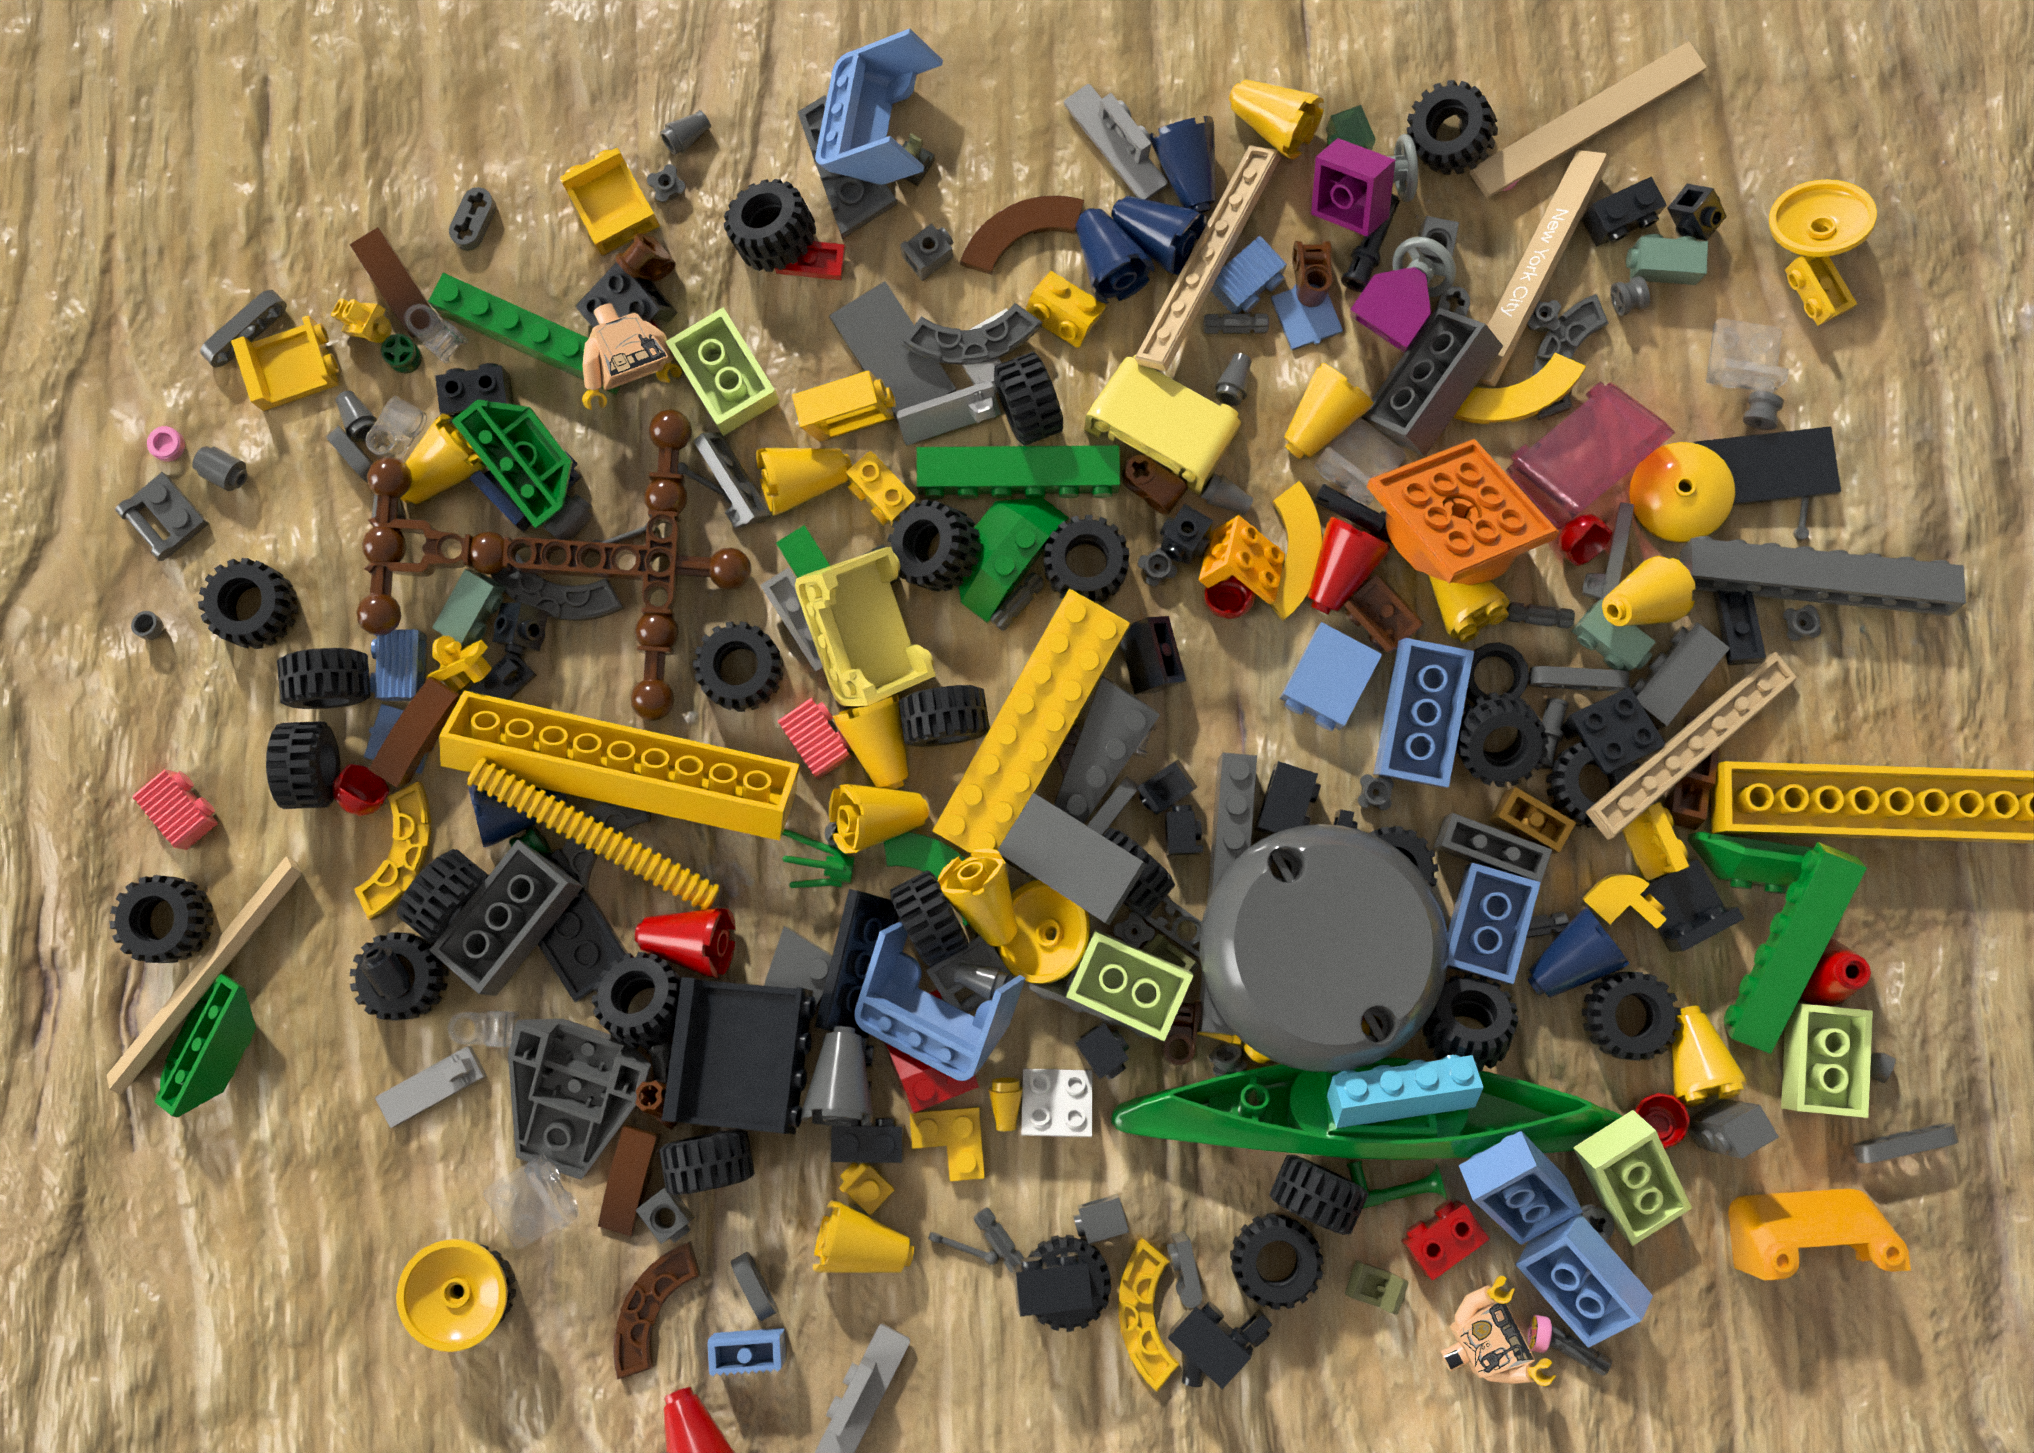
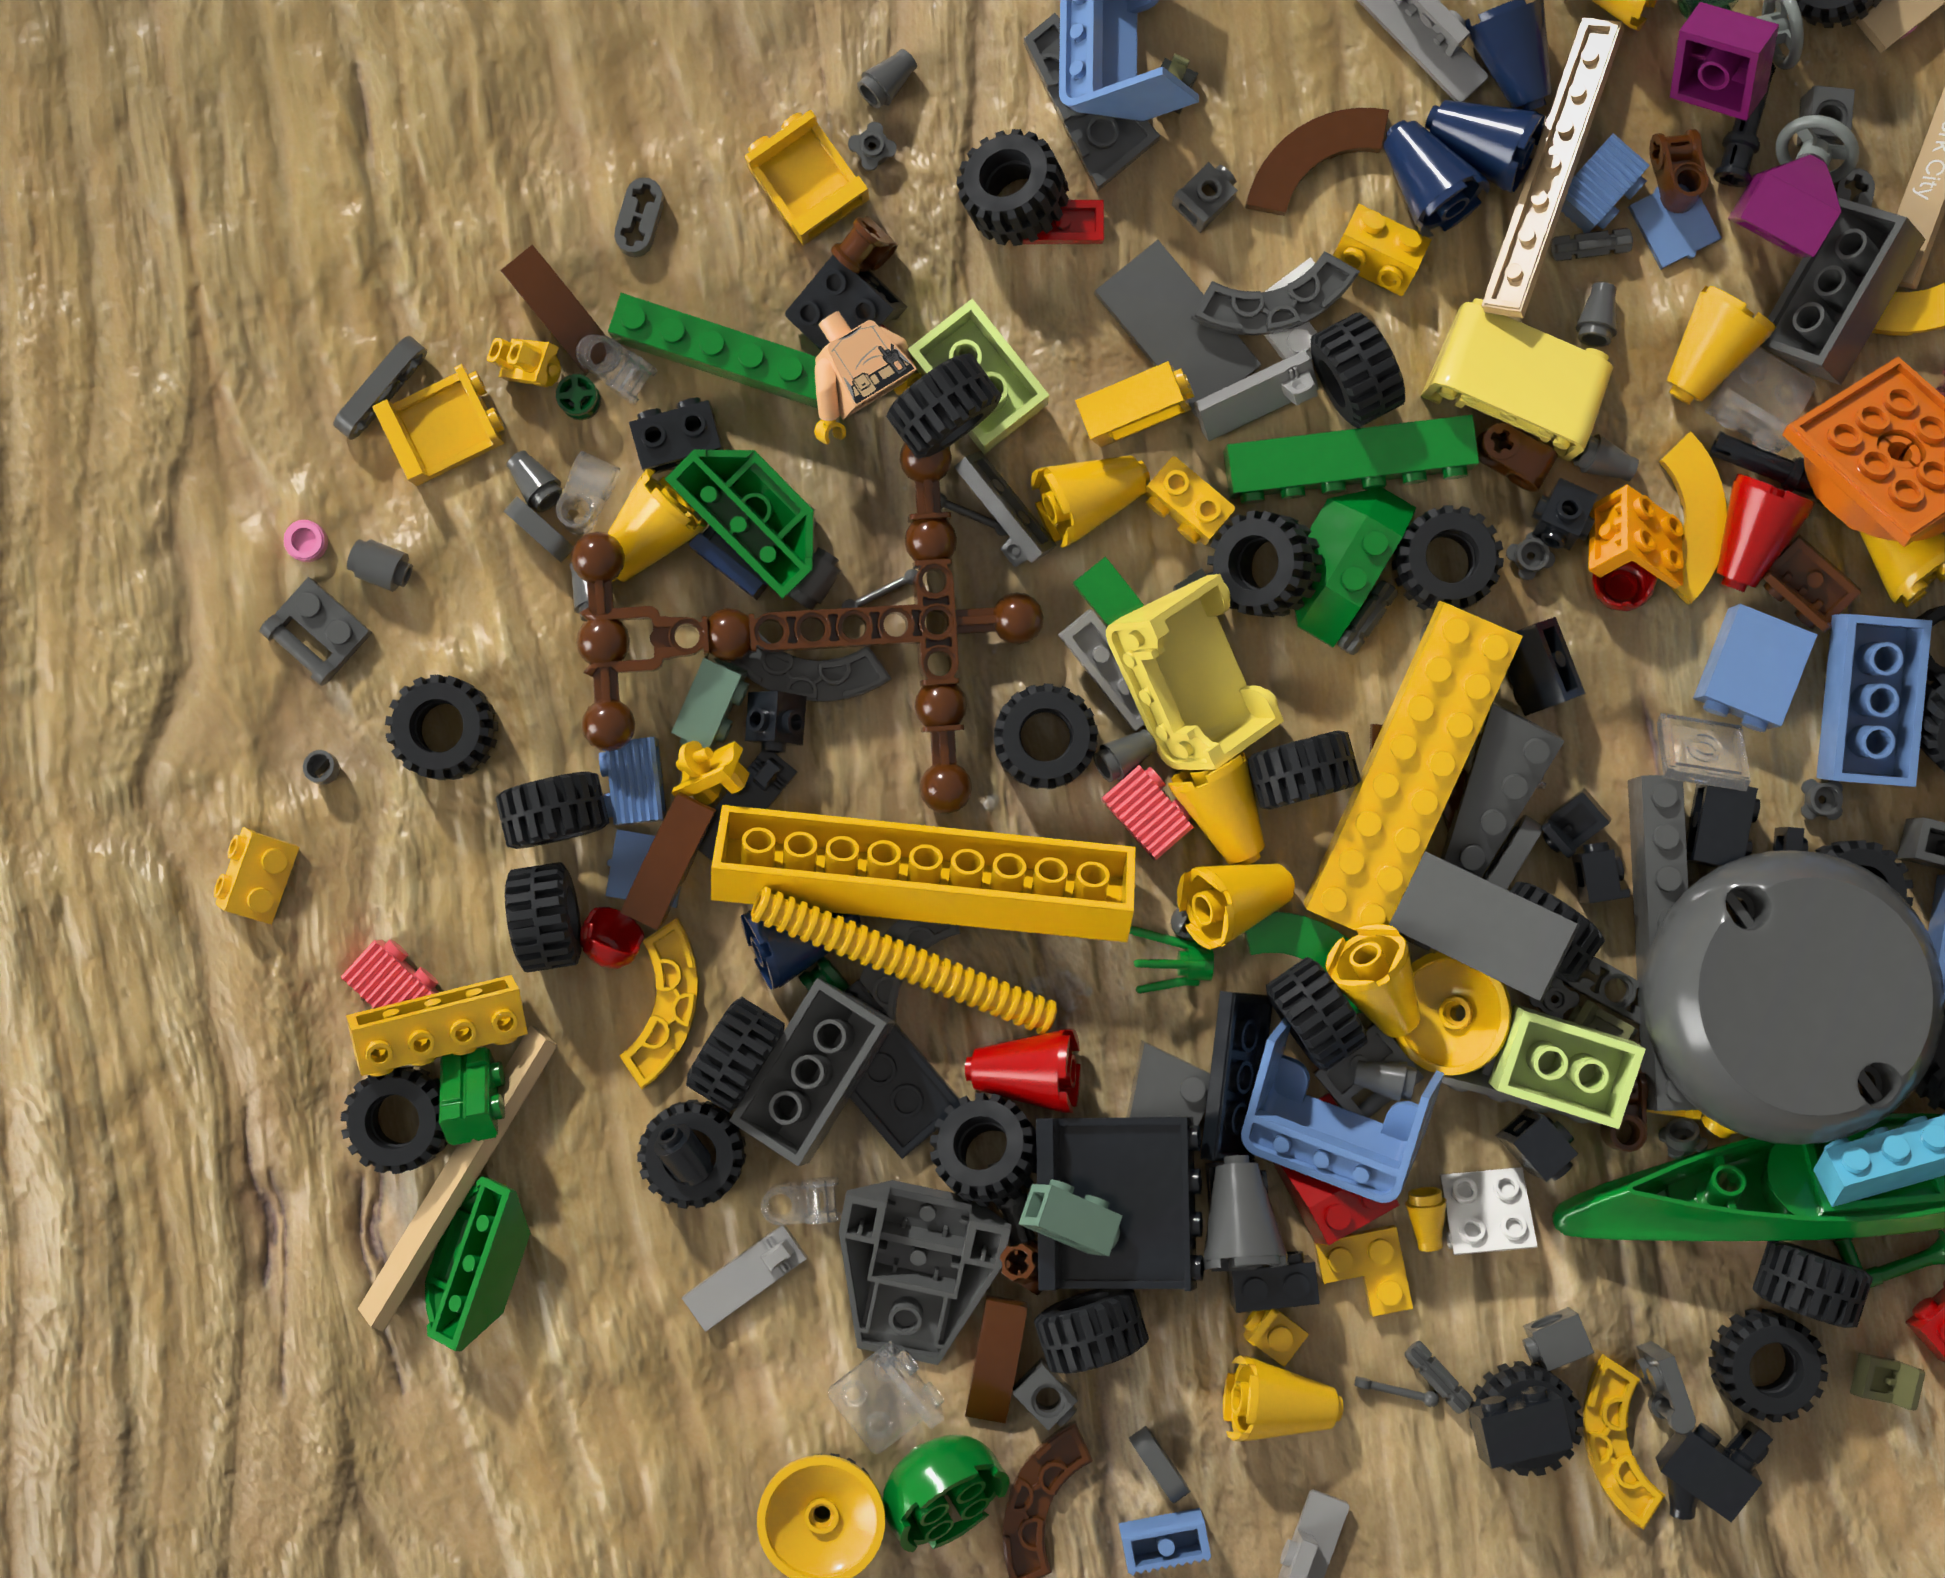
camera: 10 degrees left, 5 degrees up
none -> yellow bracket [214,827,300,925]
none -> yellow brick [346,975,528,1077]
none -> green brick [439,1047,505,1145]
none -> green cylinder [883,1435,1010,1552]
none -> black tyre [886,353,1002,459]
none -> sand green brick [1019,1179,1122,1256]
none -> dark grey cone [1093,729,1157,782]
none -> clear tile [1657,713,1751,791]

